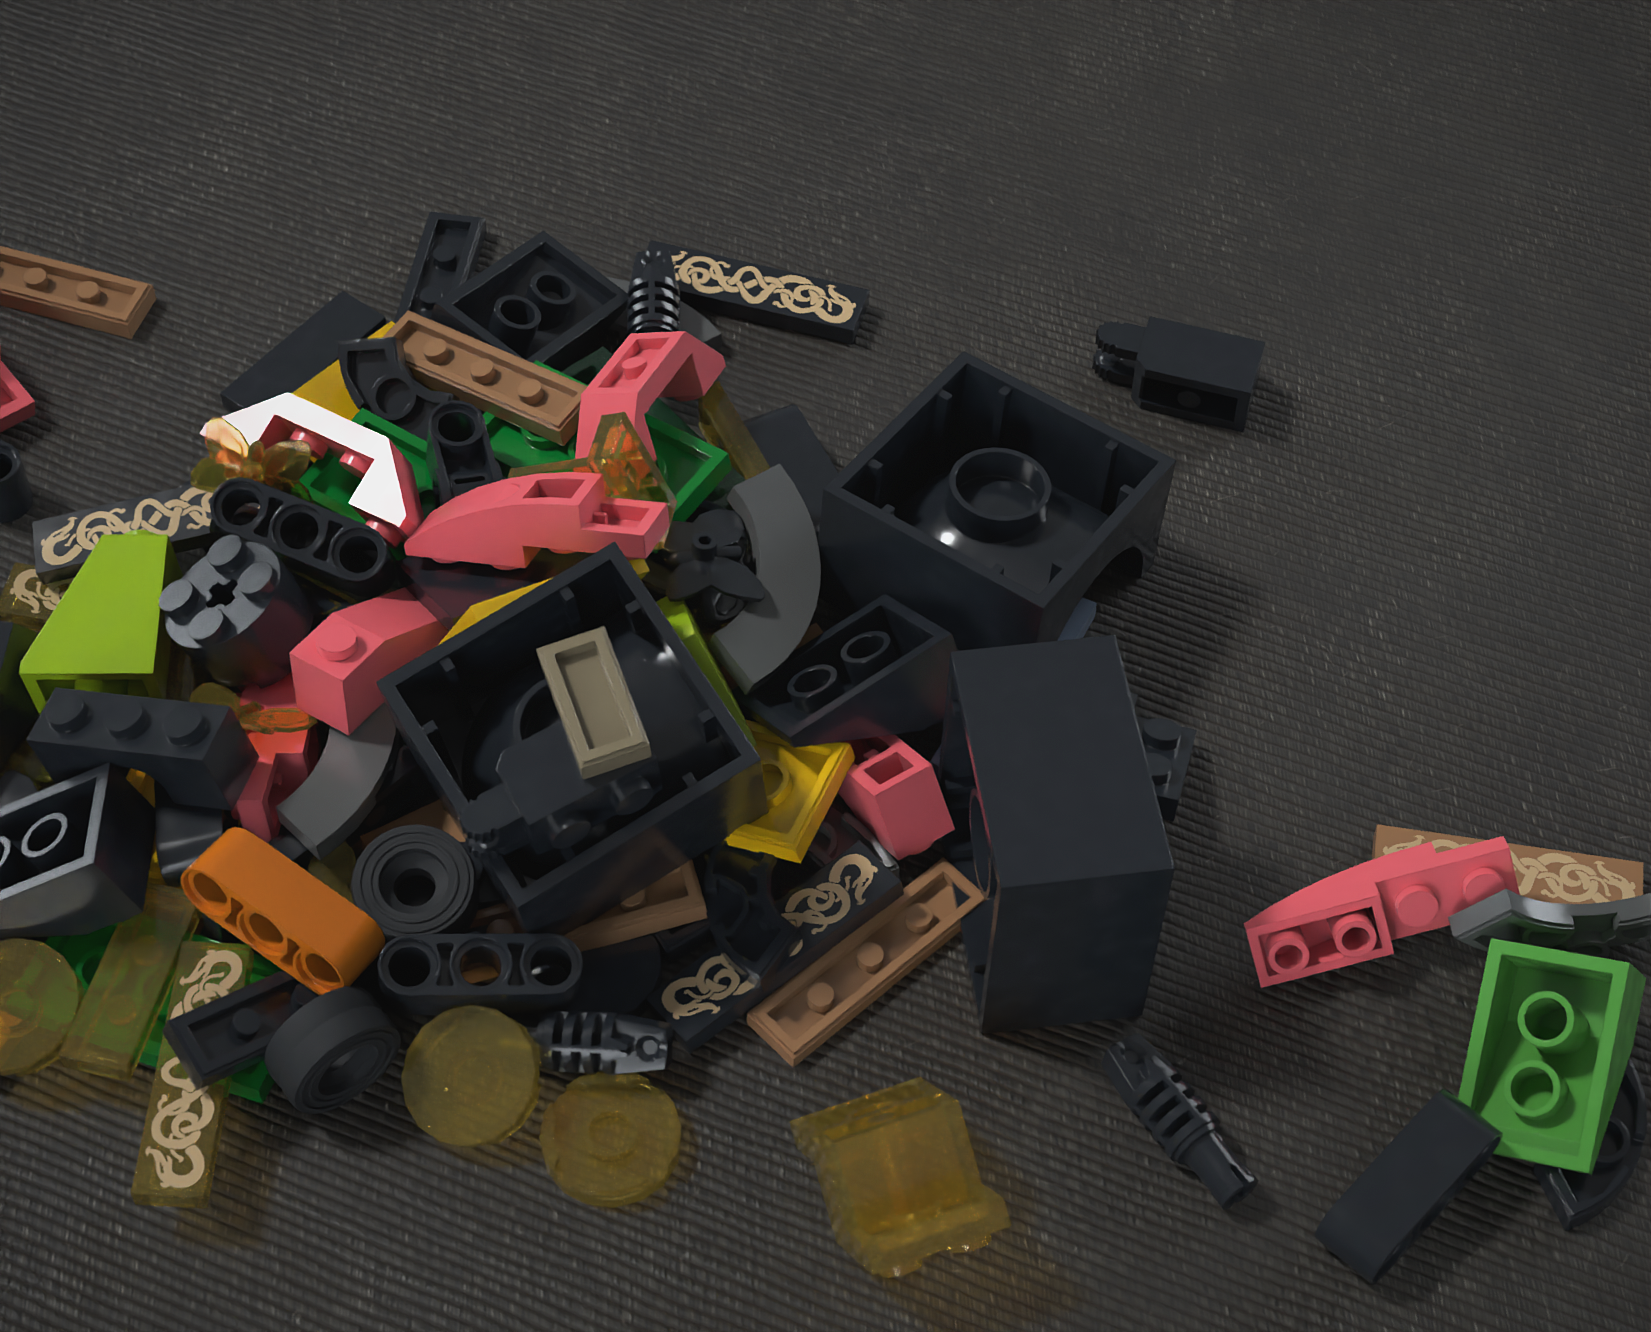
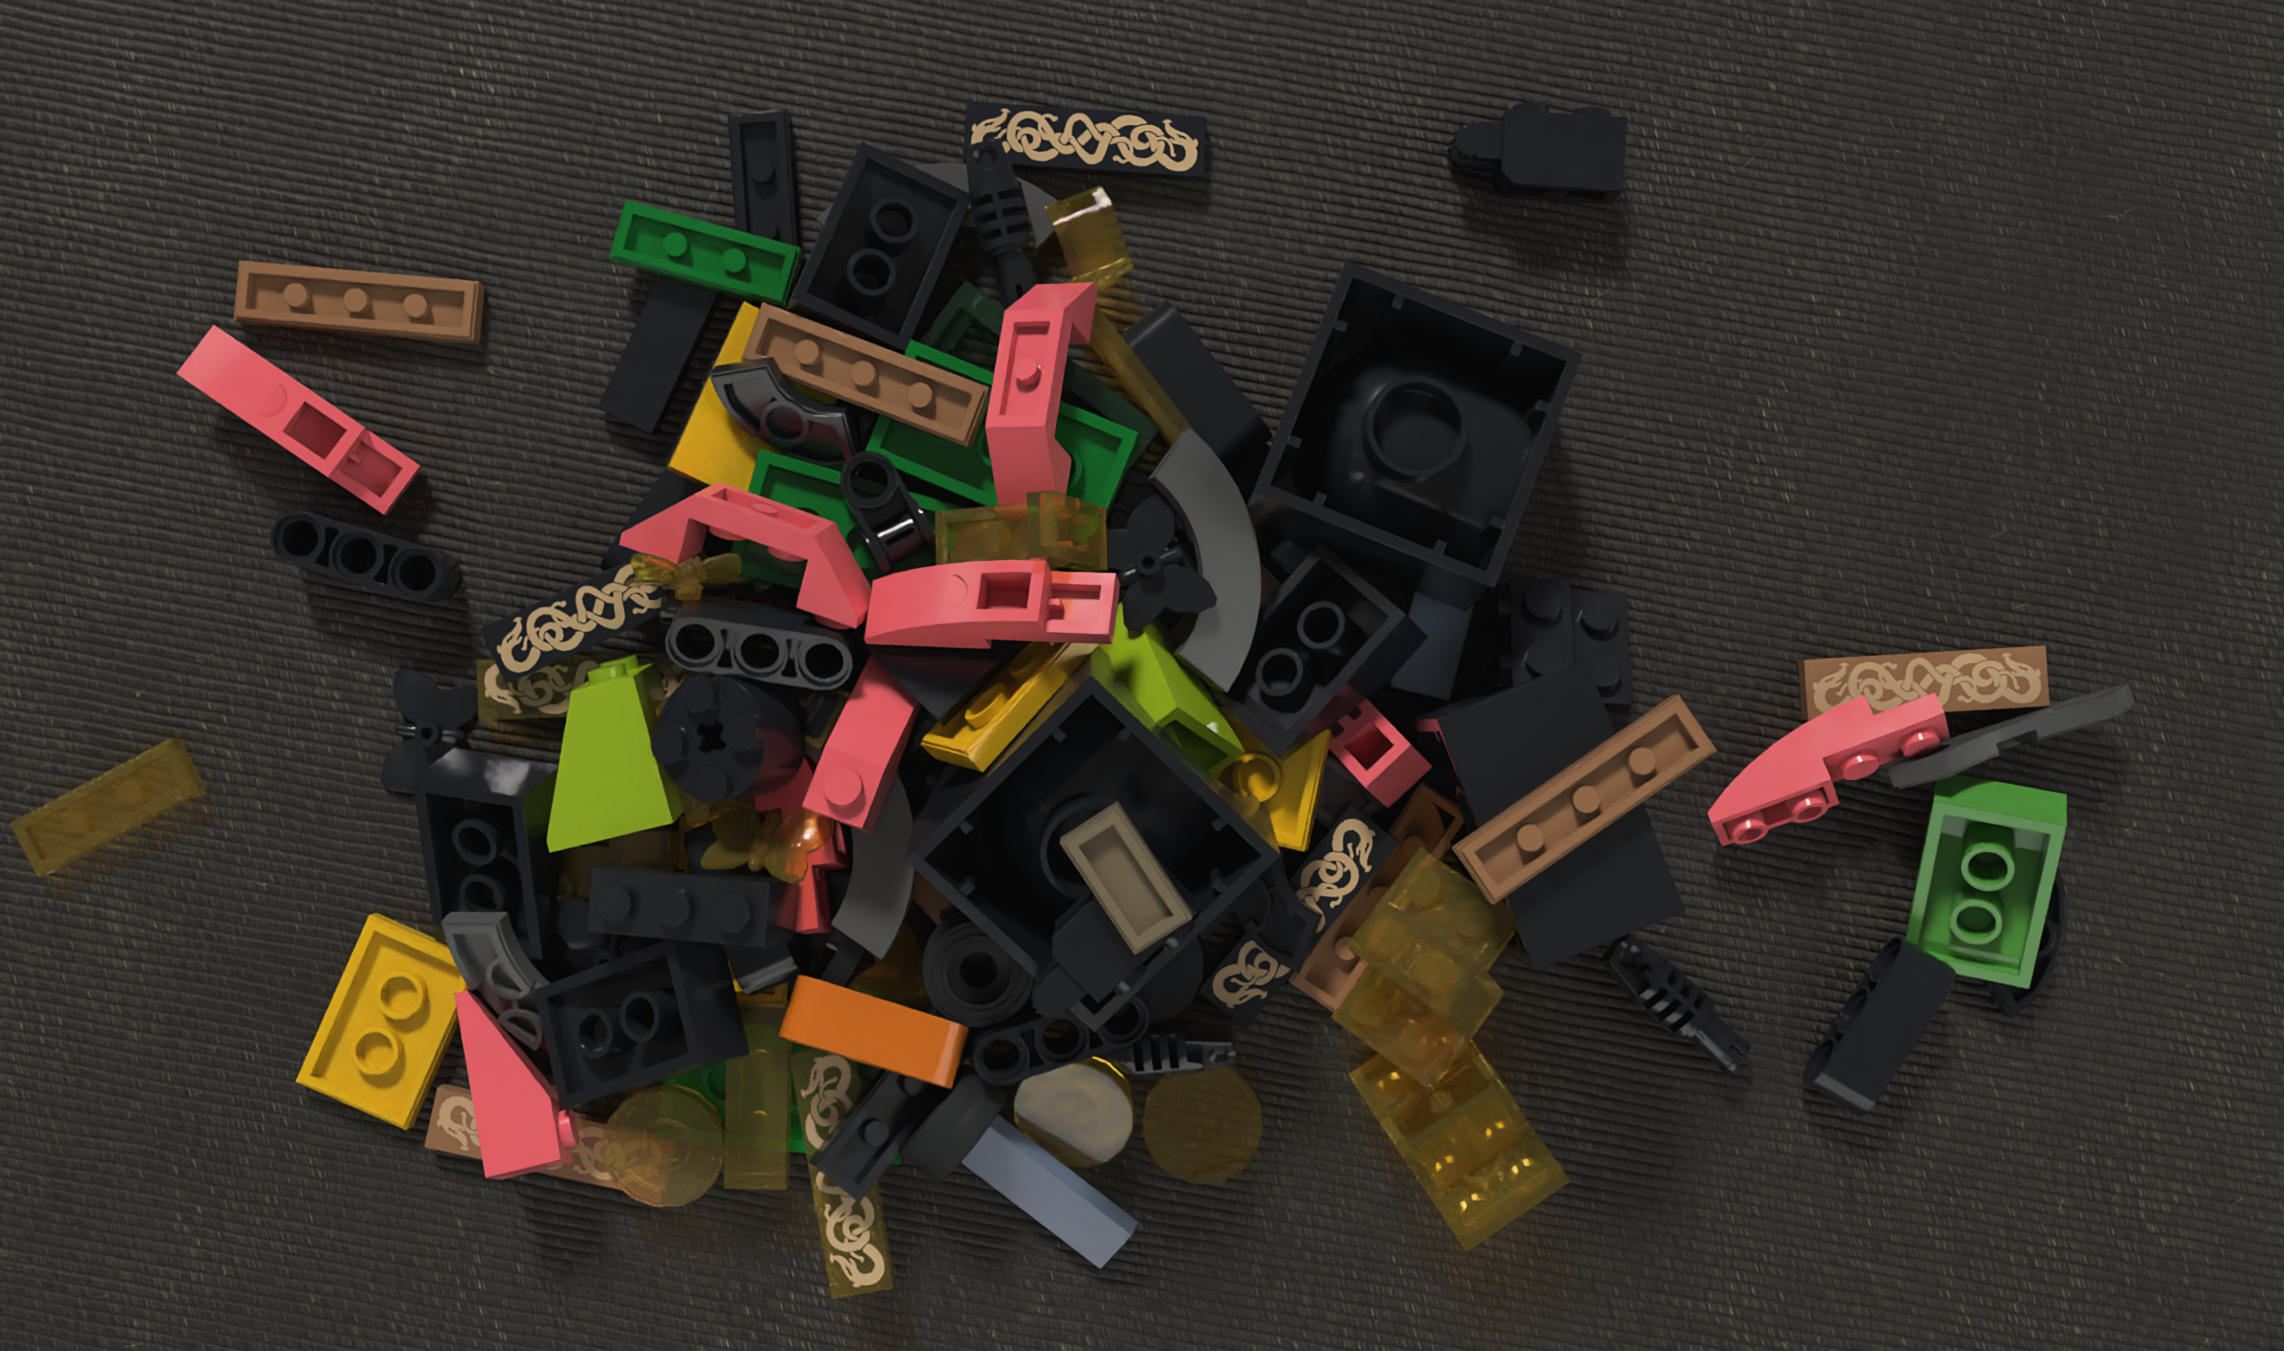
camera: 10 degrees left, 35 degrees up
none -> green tile [609,199,804,309]
none -> sand blue tile [961,1114,1138,1269]
none -> clear yellow brick [1045,186,1134,290]
none -> clear yellow bracket [1331,848,1517,1093]
none -> medium nougat tile [1452,695,1717,905]

